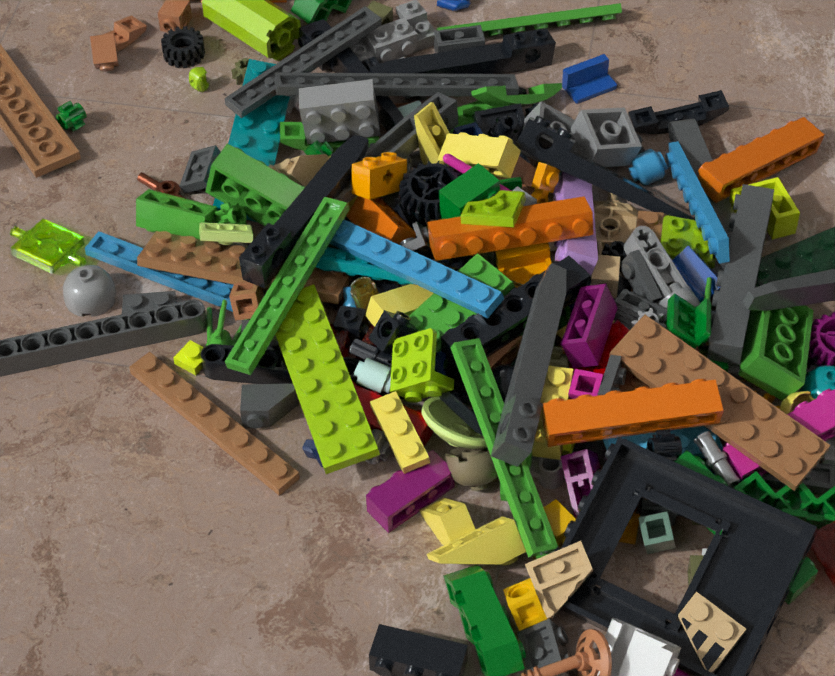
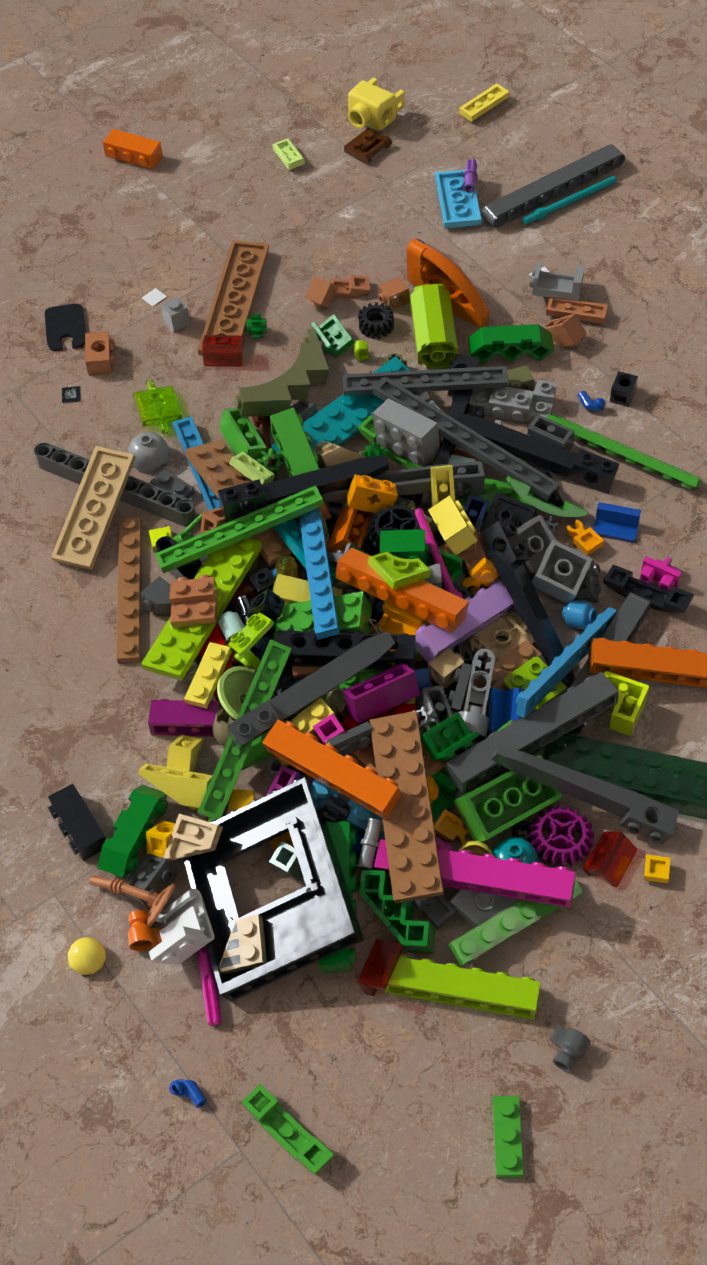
camera: 45 degrees right, 5 degrees up
none -> tan plate [51,446,136,570]
none -> nougat plate [169,575,218,628]
none -> clear red panel [202,335,244,367]
none -> olive arch [235,329,329,417]
none -> bracket [311,314,355,357]
none -> light orange plate [566,520,604,556]
none -> dark pink hips [640,556,682,591]

